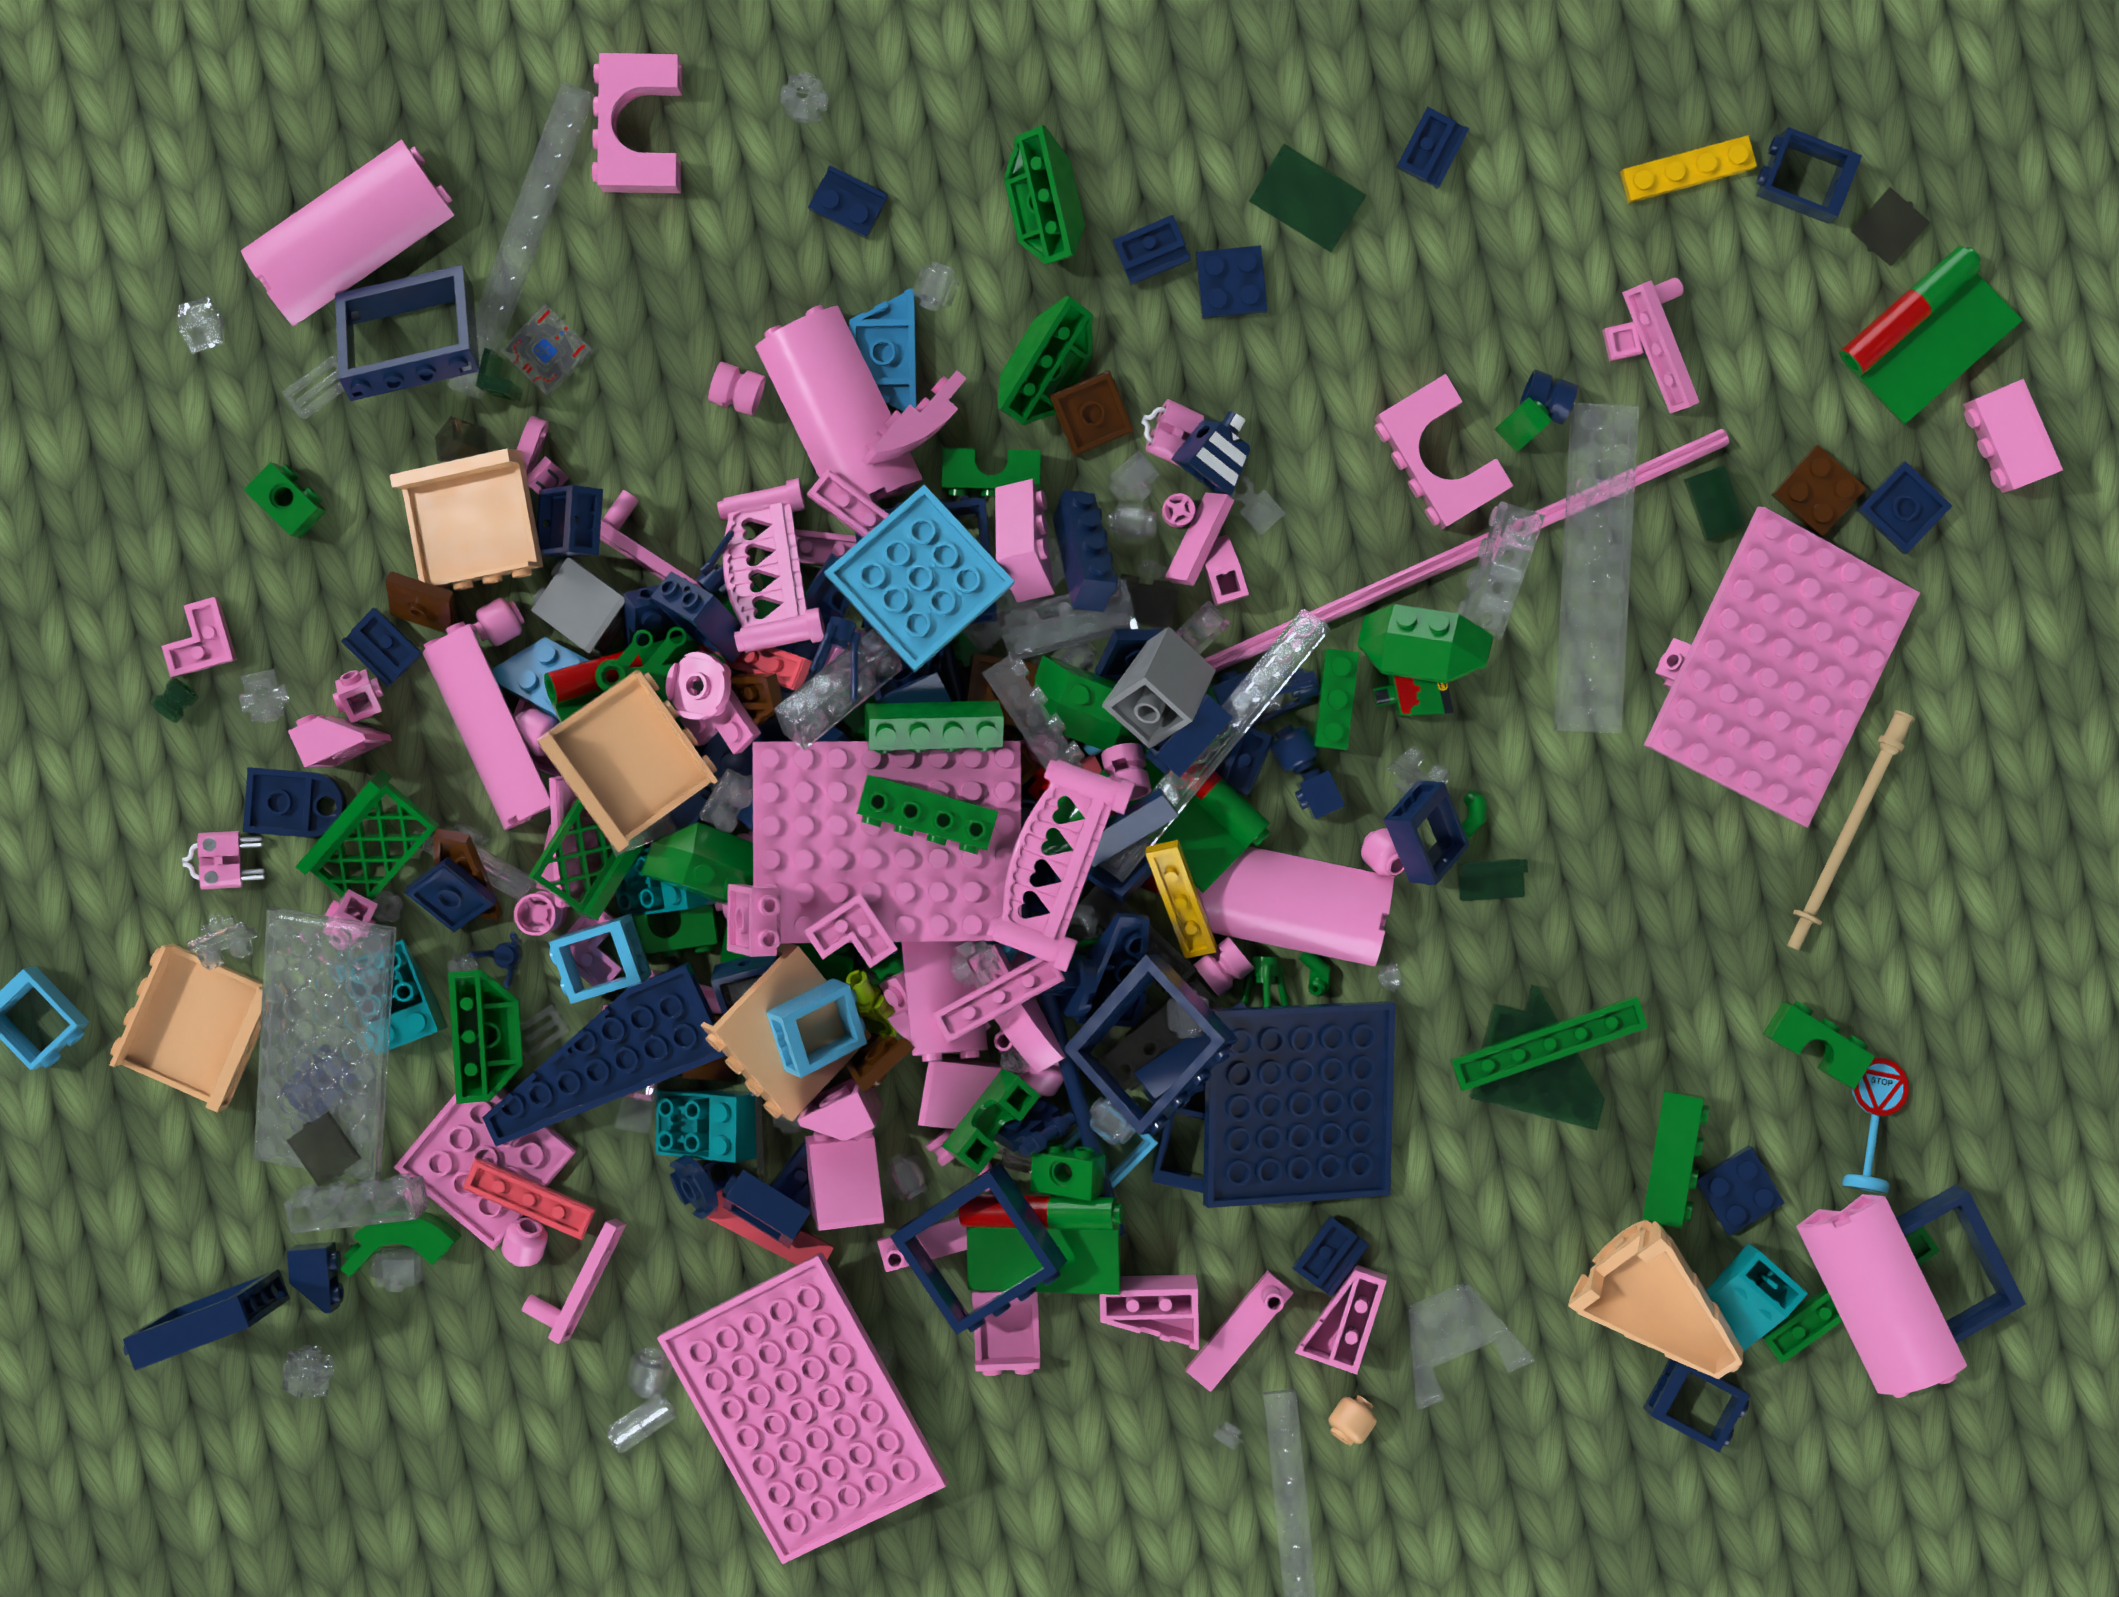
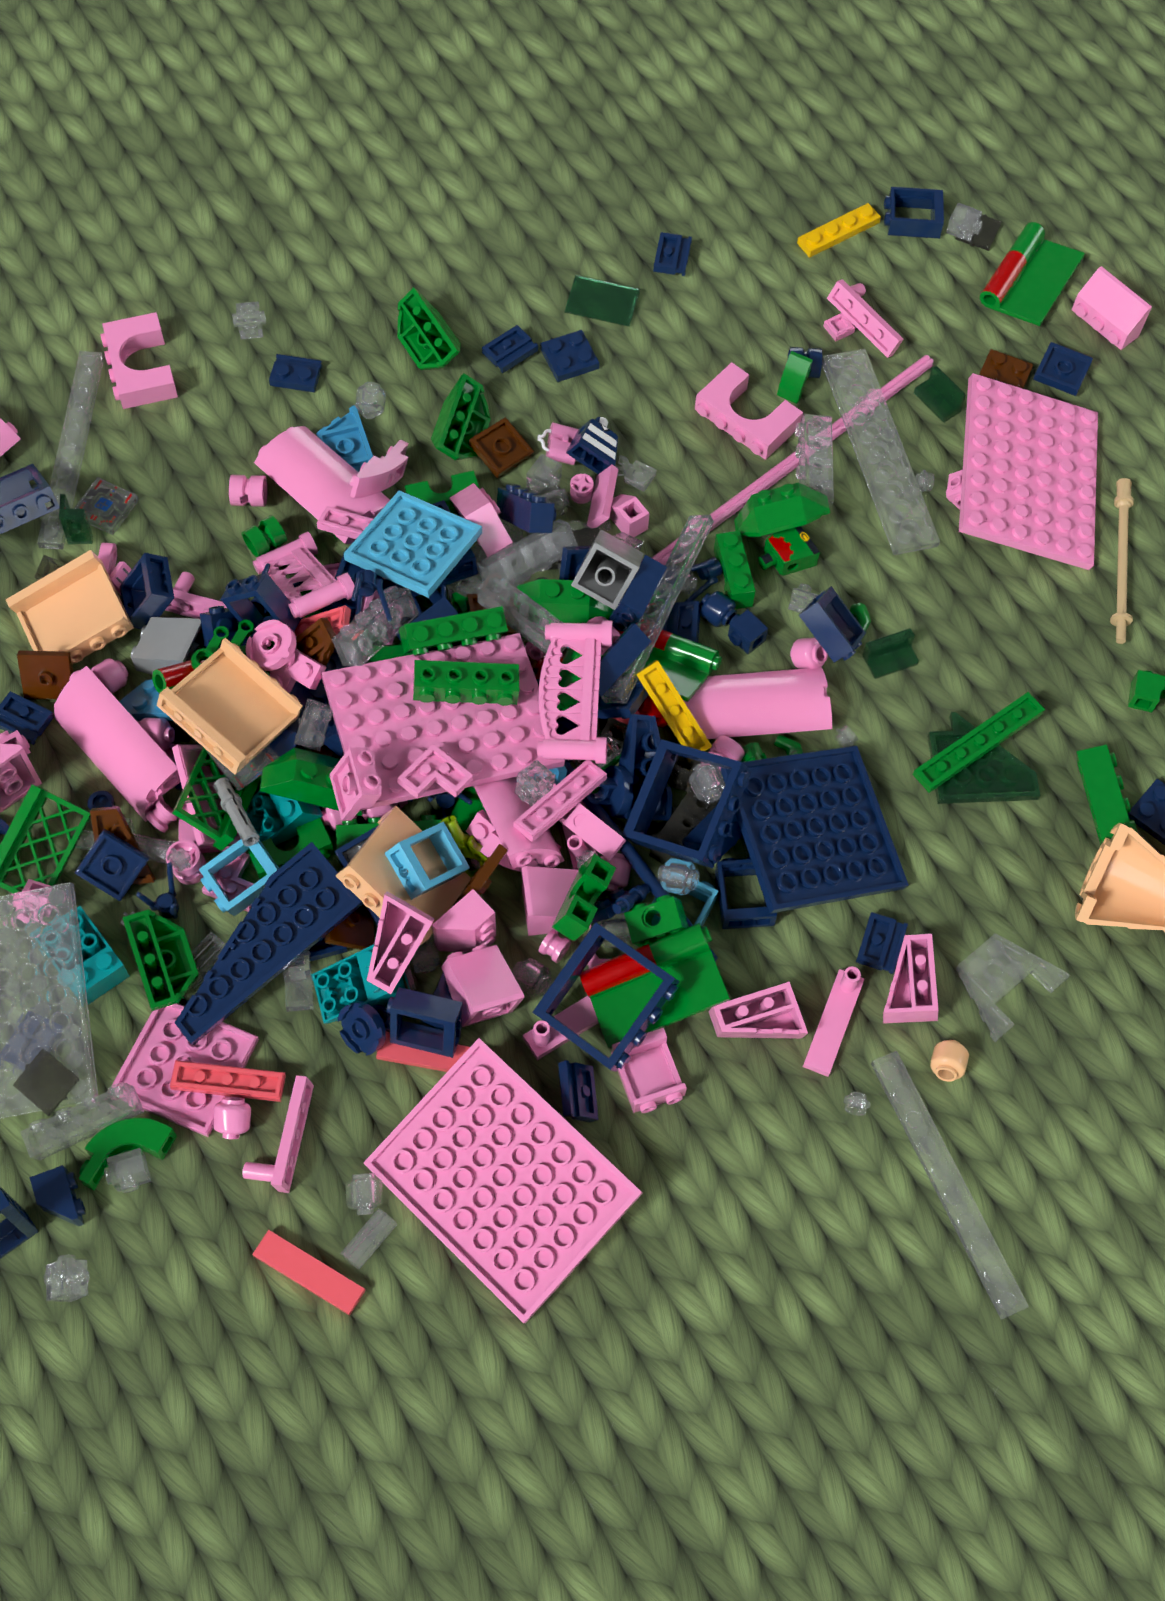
camera: 15 degrees left, 25 degrees down
none -> dark blue tile [88,791,115,810]
none -> bright pink wheel [145,800,179,833]
none -> clear plate [166,848,191,872]
none -> light grey pin [213,778,260,846]
none -> green wheel [241,515,287,558]
none -> coral tile [252,1230,366,1316]
none -> bright pink wedge [367,891,435,994]
none -> dark blue plate [558,1060,599,1123]
none -> clear plate [914,469,934,493]
none -> clear brick [946,203,983,242]

